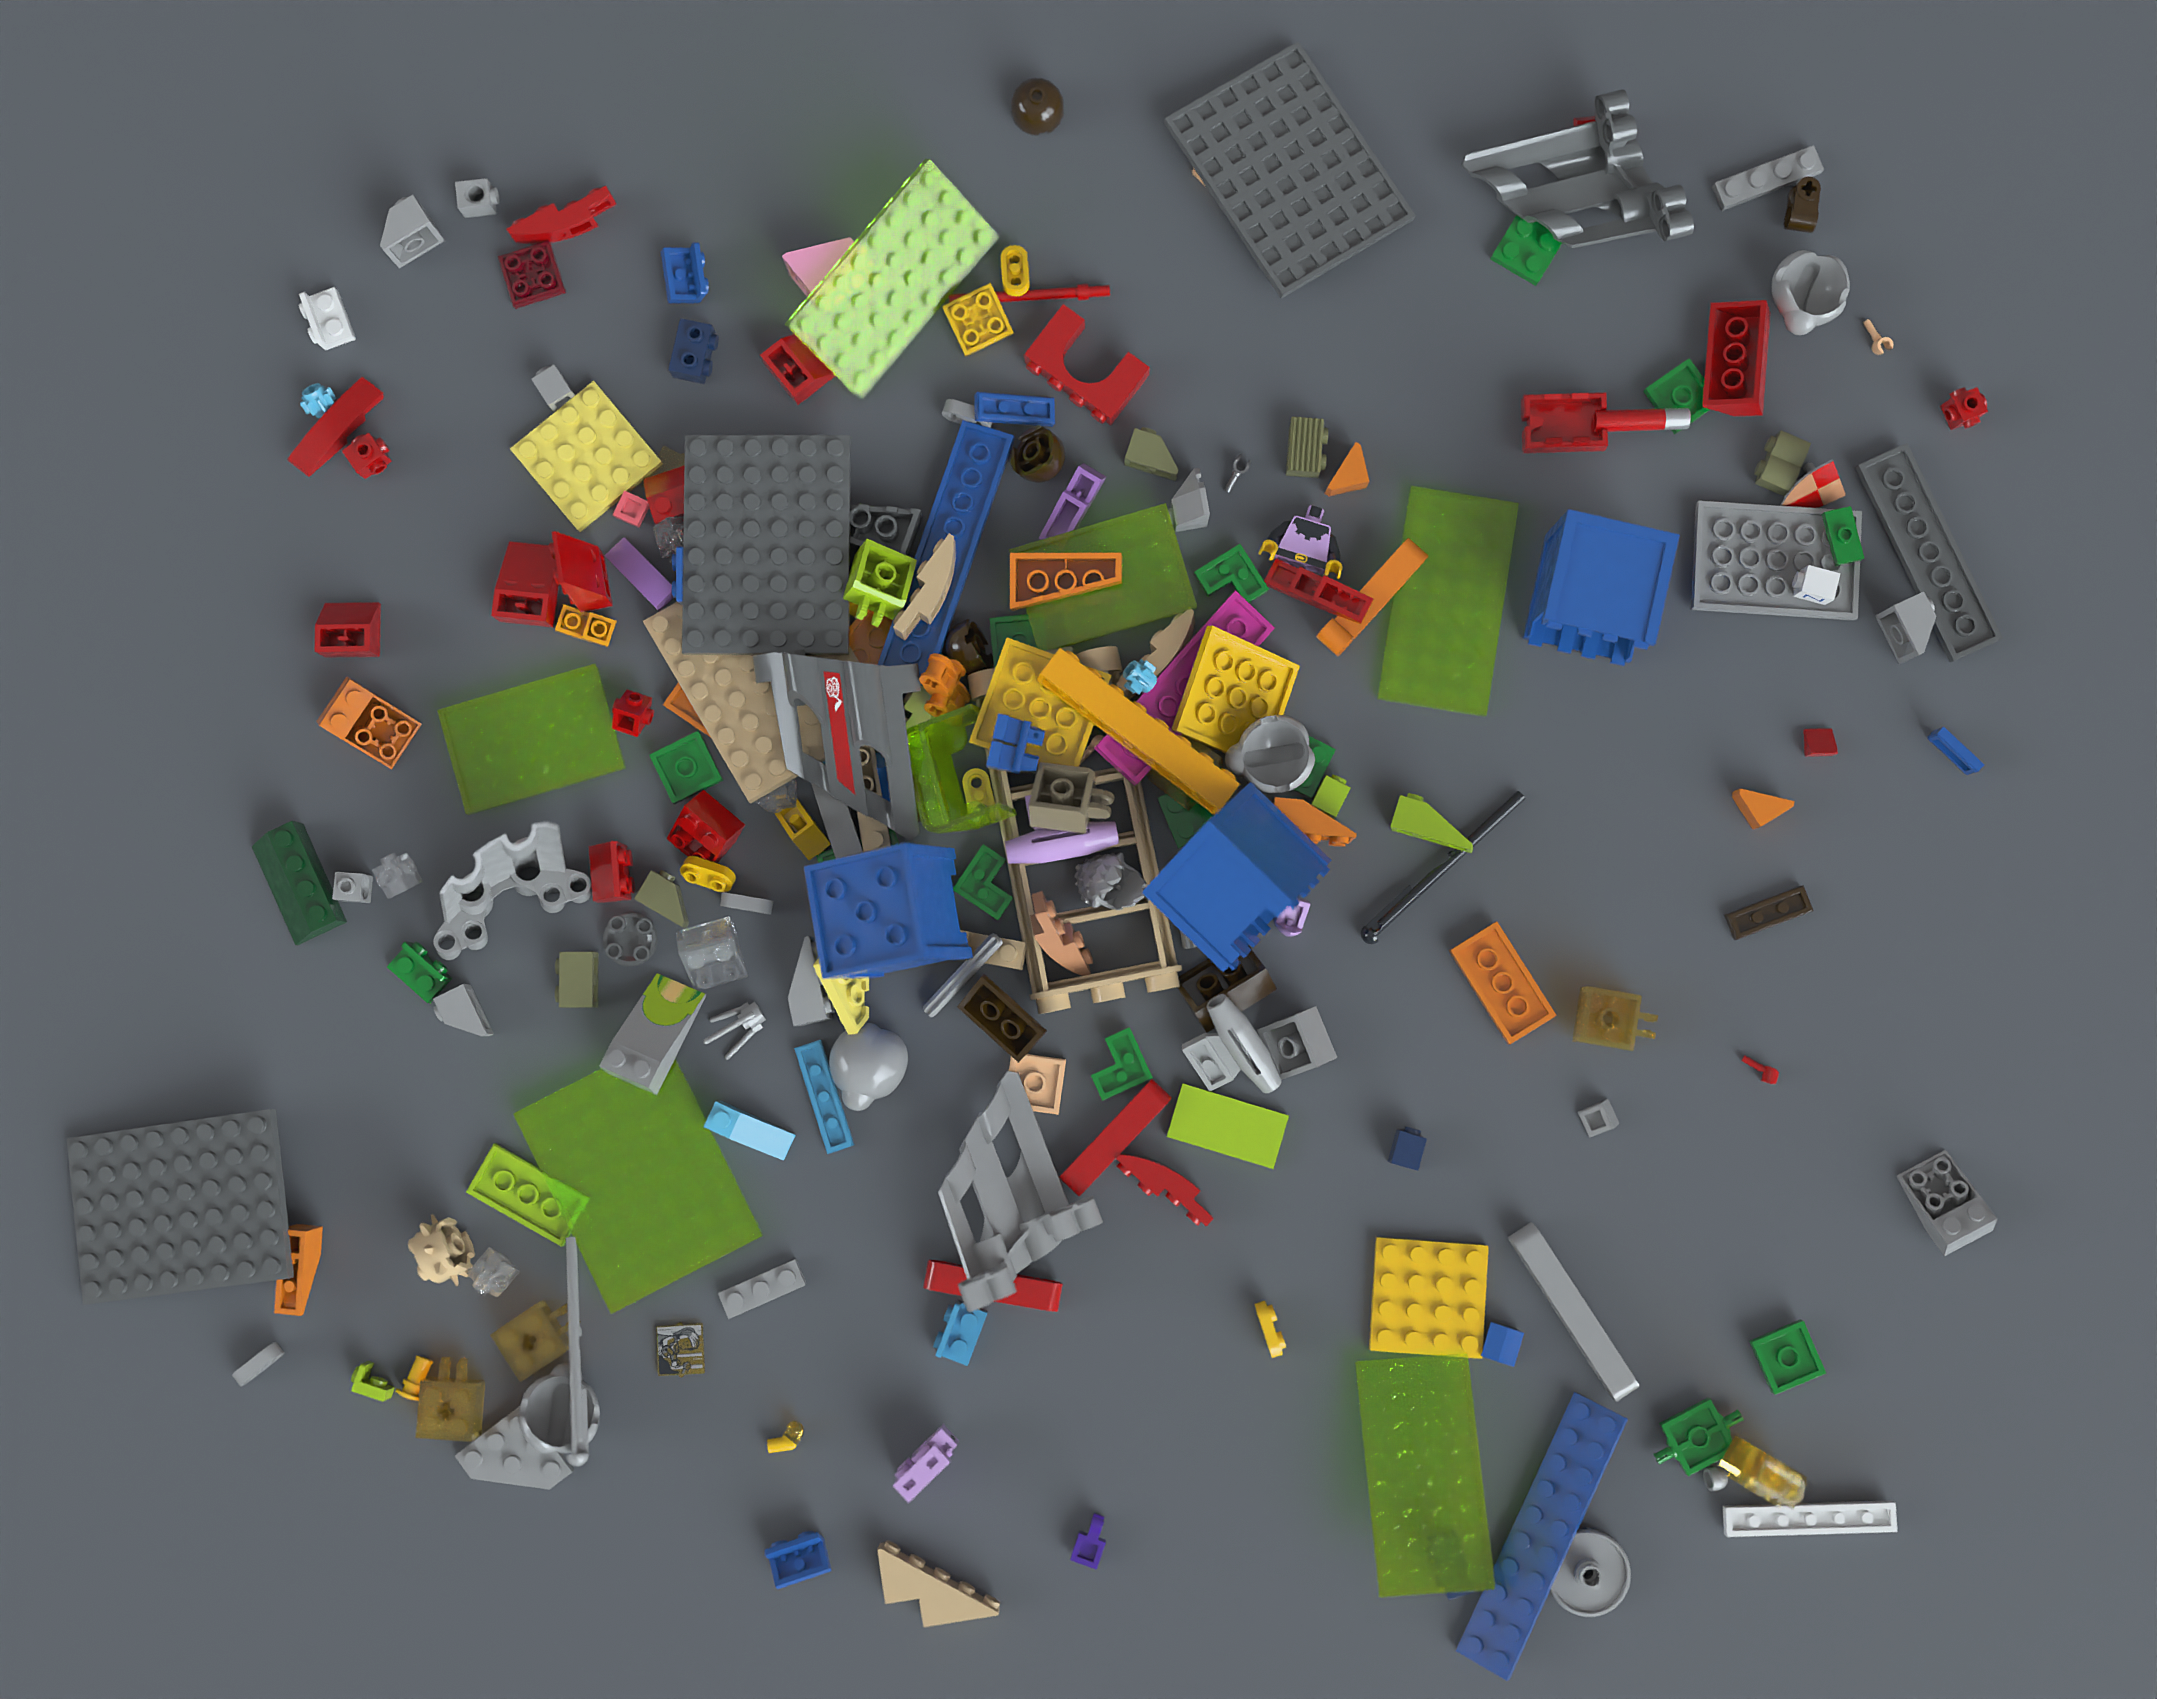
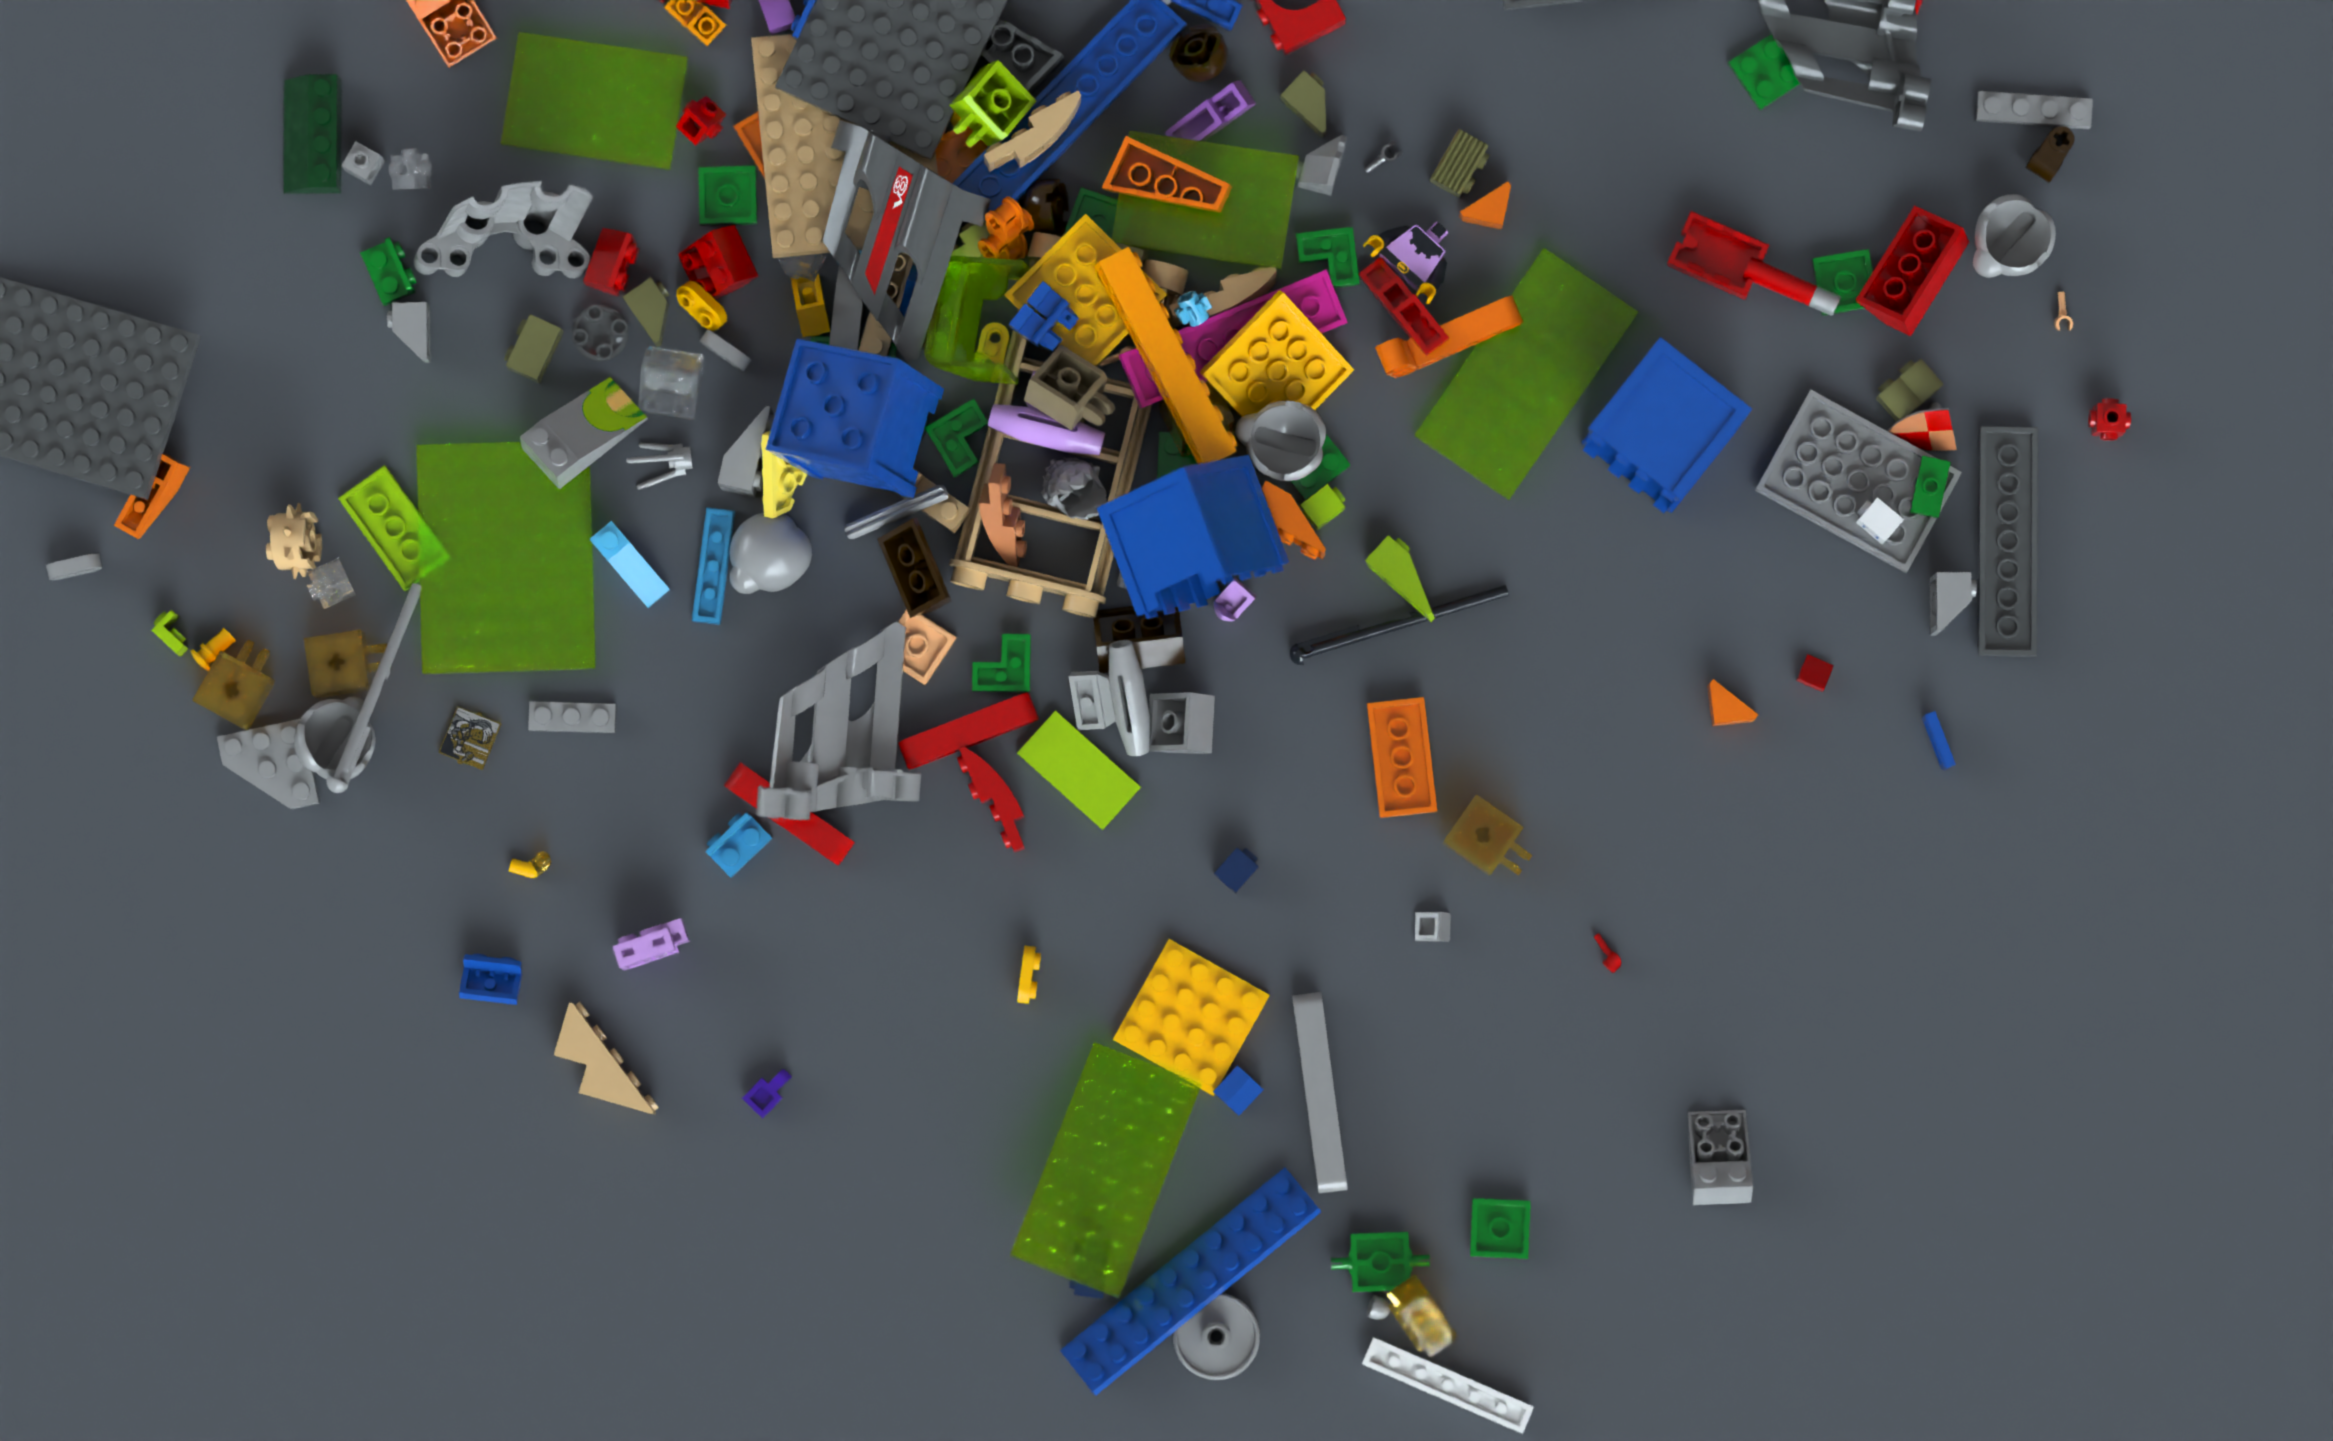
camera: 25 degrees right, 0 degrees up
dark brown tile [1724,885,1814,940] -> none

